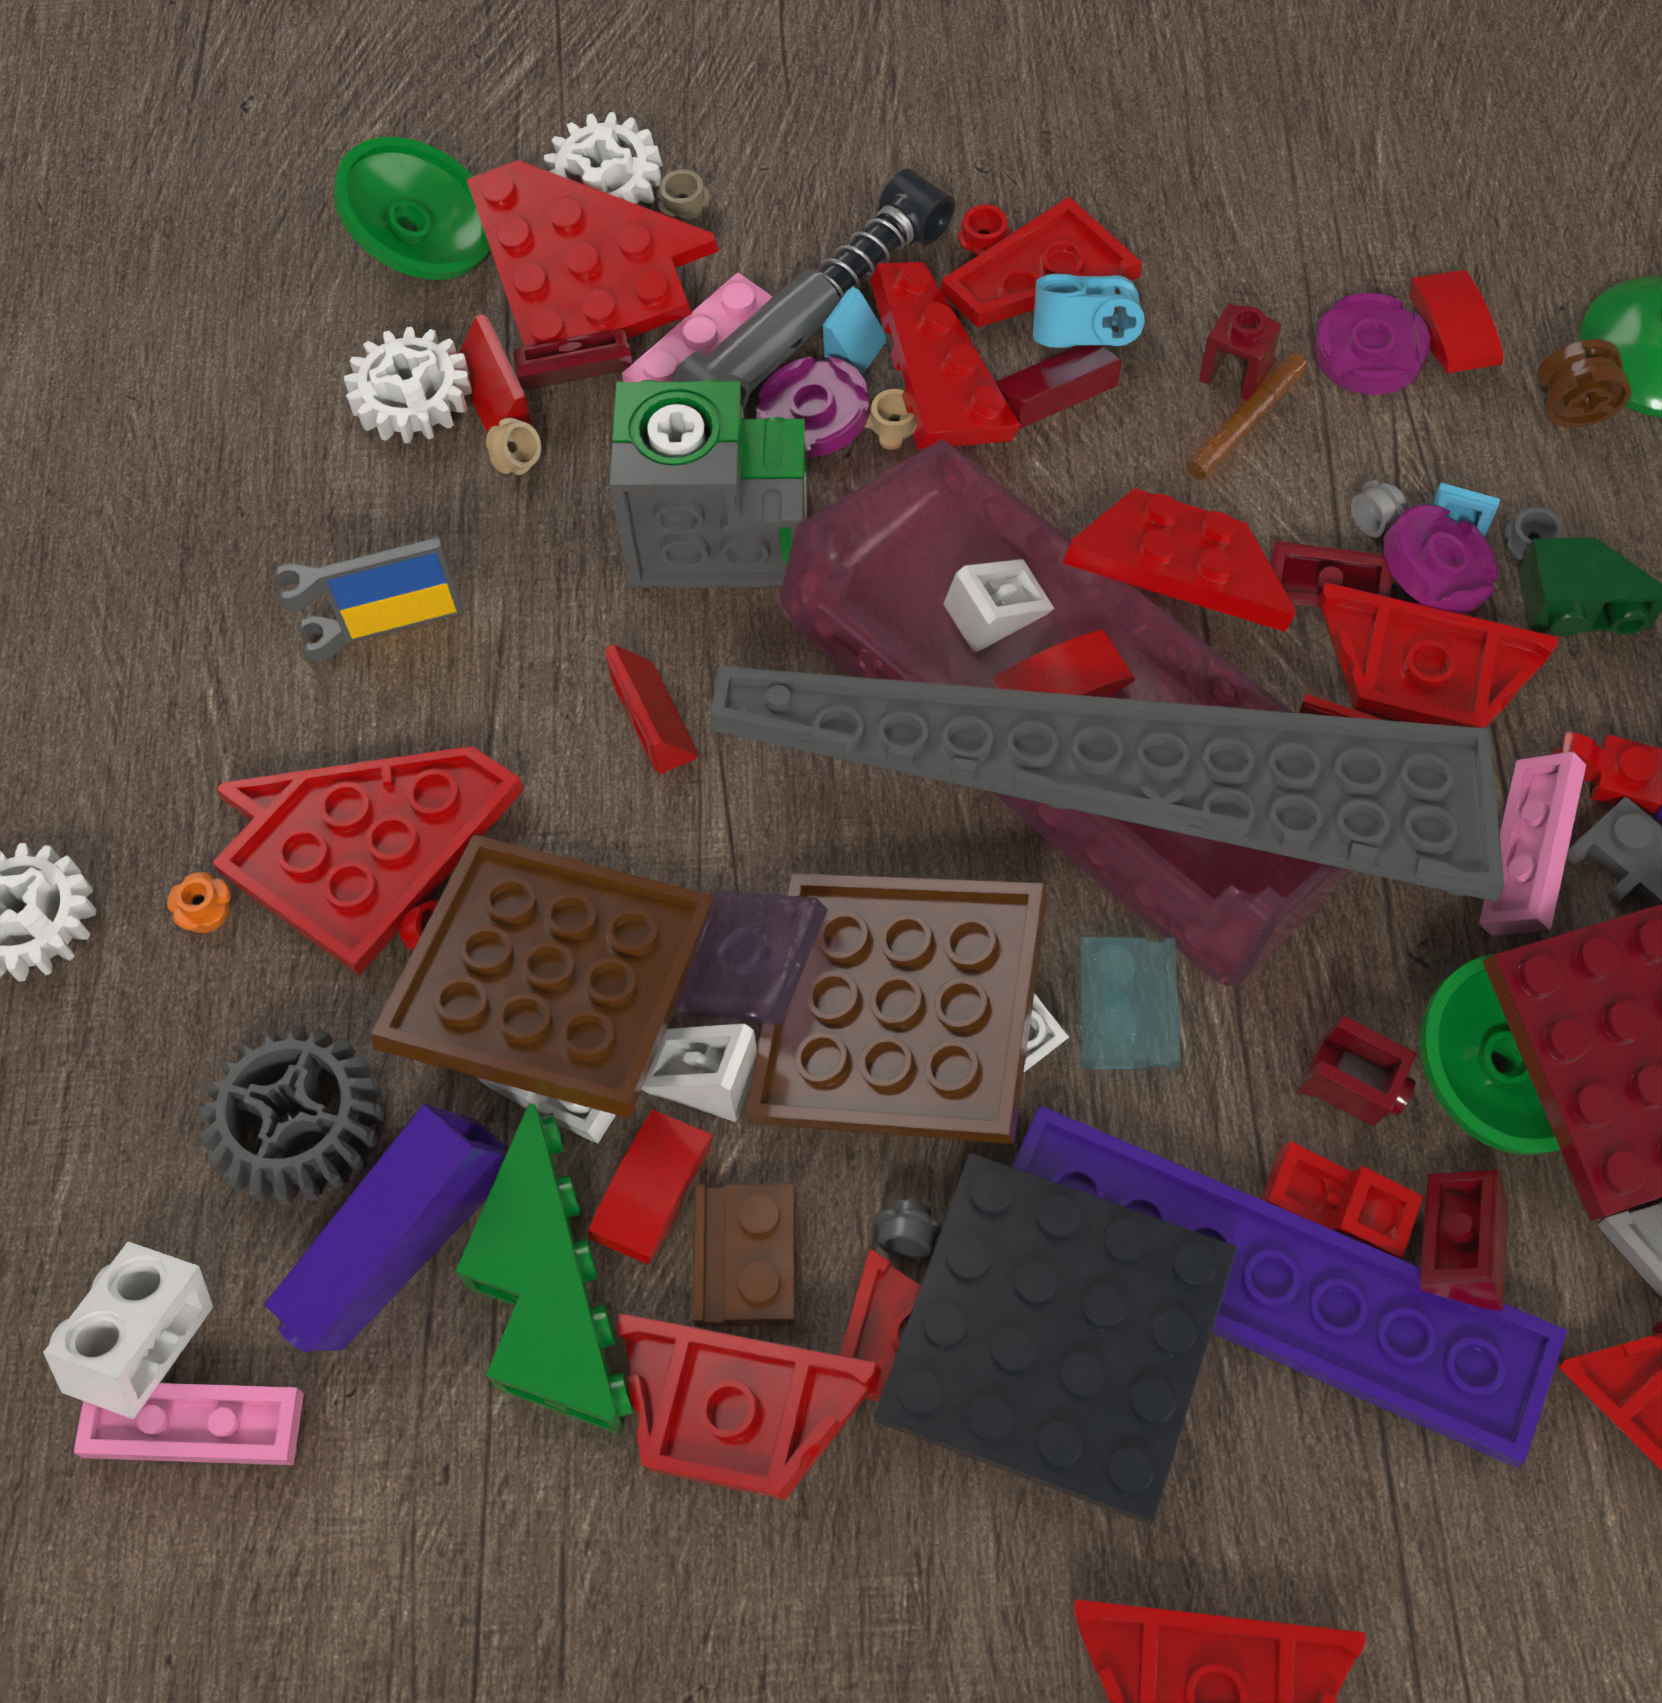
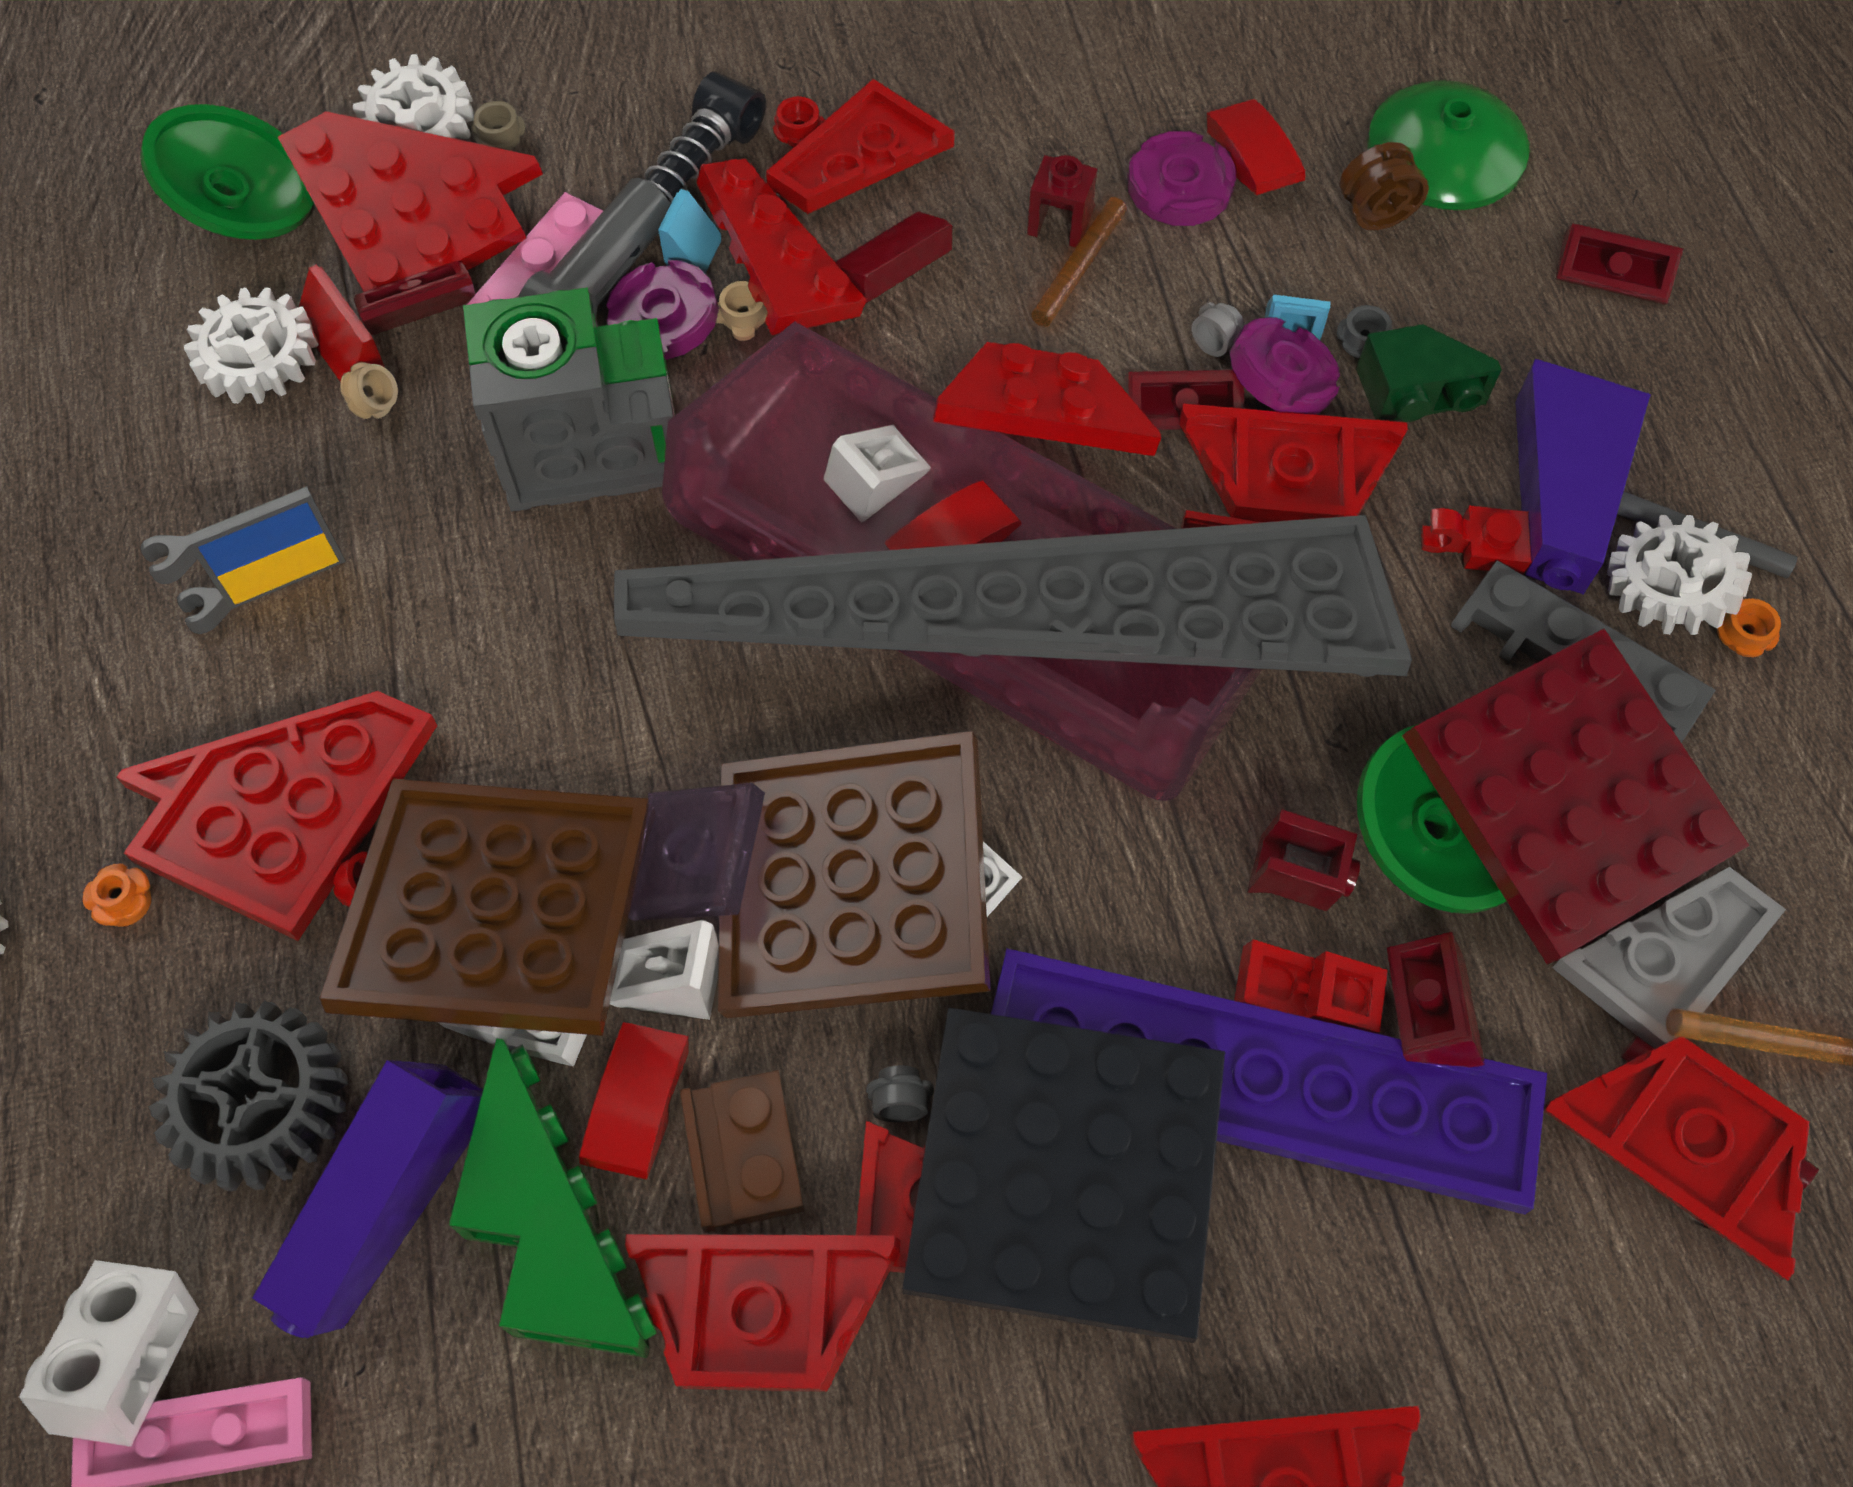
camera: 15 degrees left, 0 degrees up
red slope [604,644,698,775] -> none
medium azure piece [1033,274,1145,348] -> none
clear light blue plate [1078,937,1181,1070] -> none
bright pink plate [1479,751,1586,936] -> none

